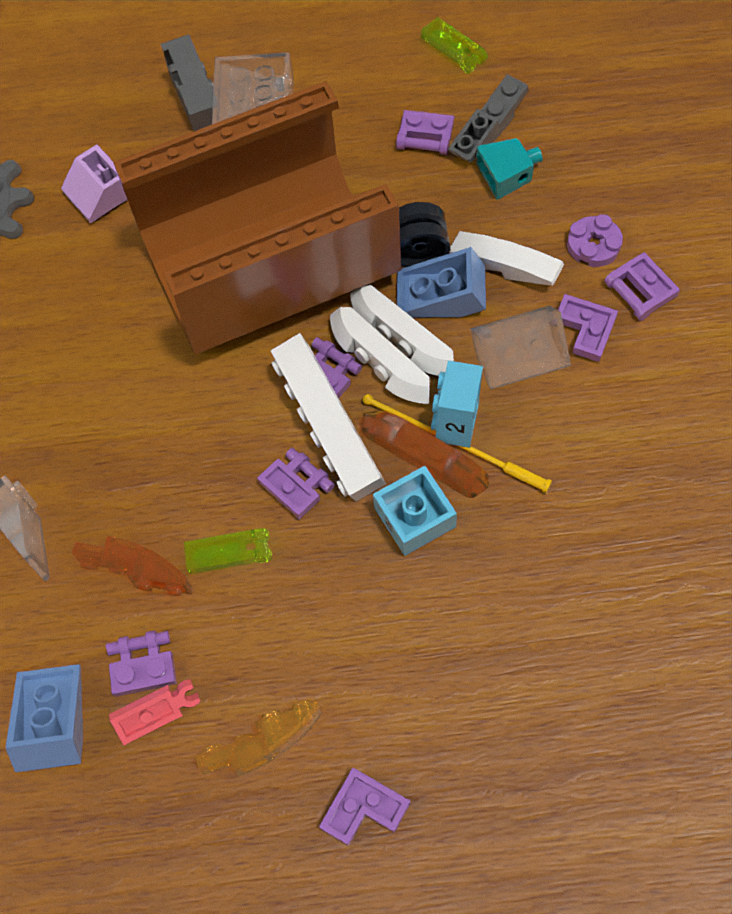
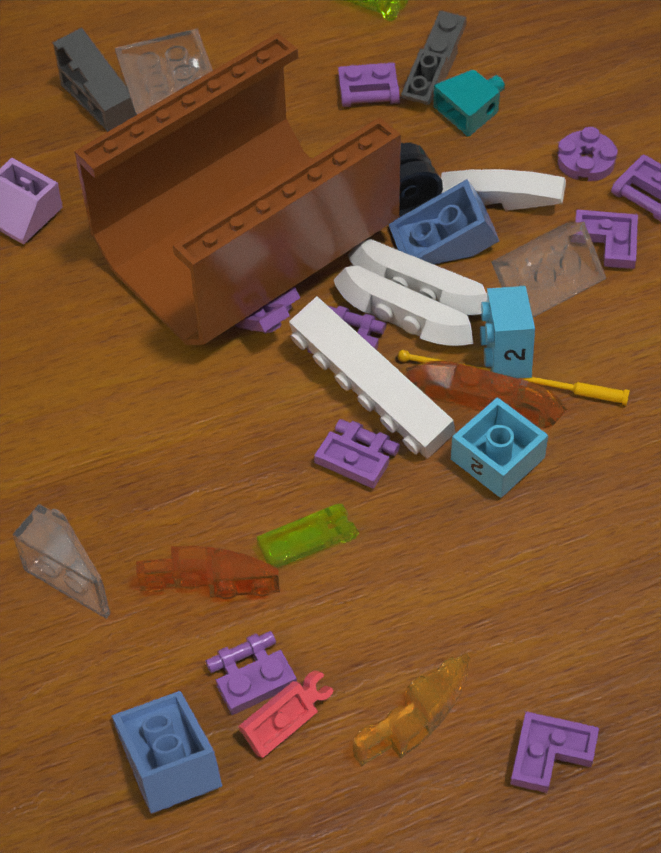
camera: 20 degrees left, 10 degrees down
none -> medium lavender plate [235,287,300,333]

